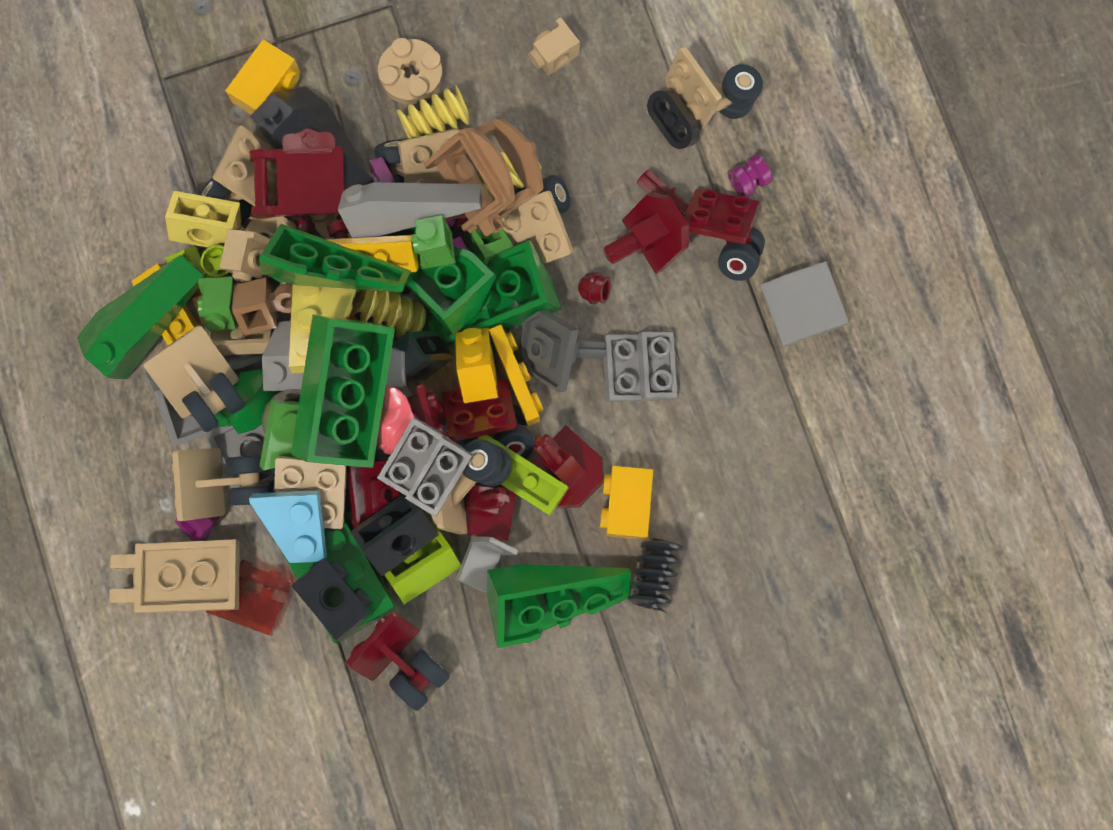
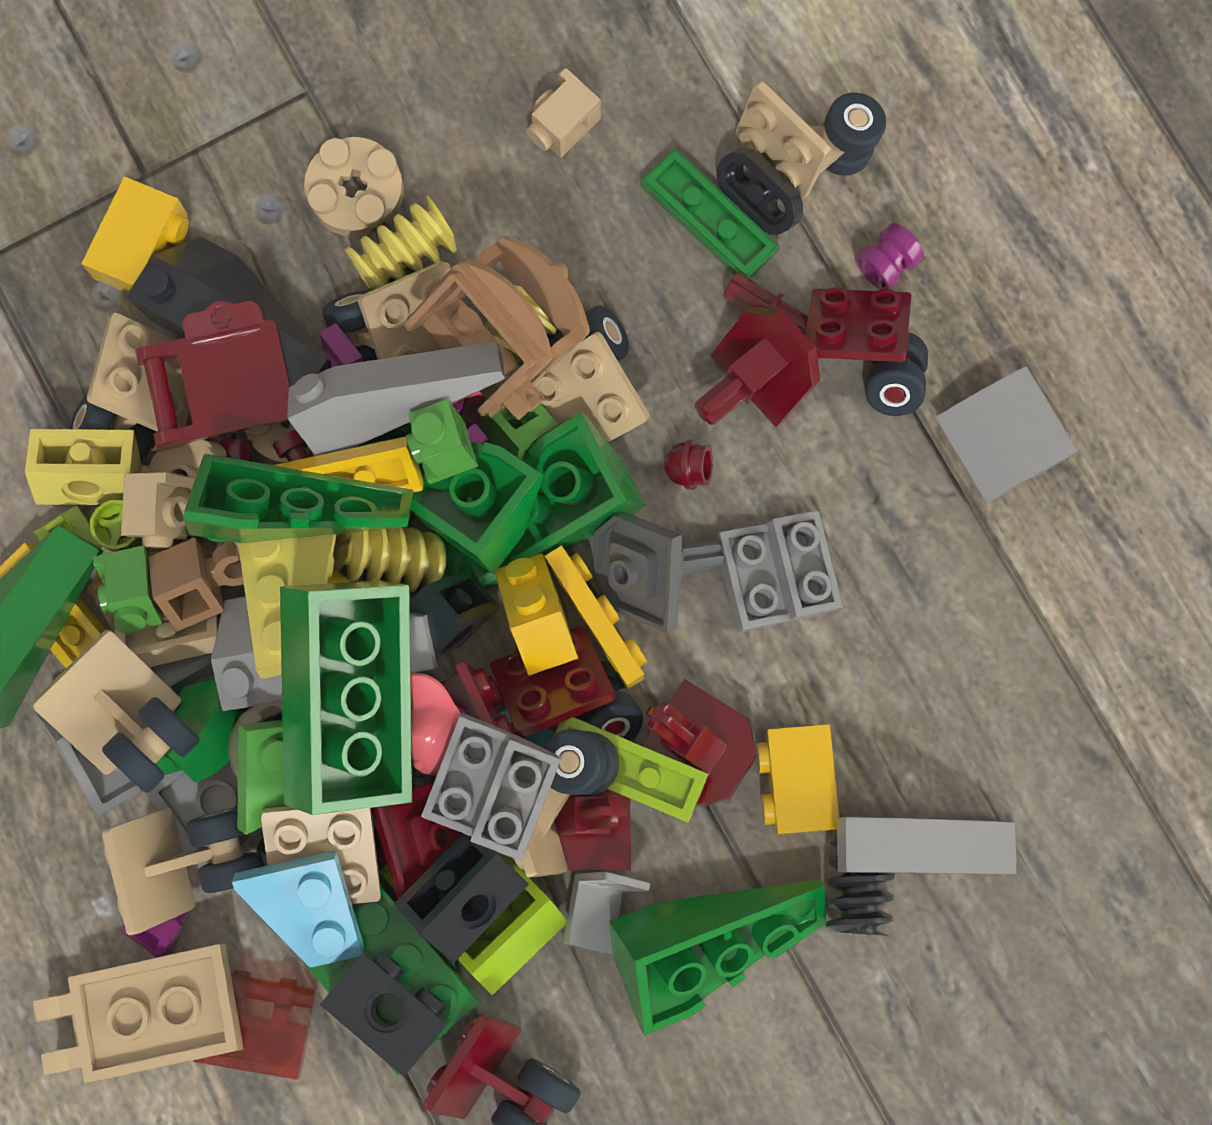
camera: 10 degrees left, 0 degrees up
none -> green tile [640,148,780,279]
none -> light grey slope [837,817,1016,874]

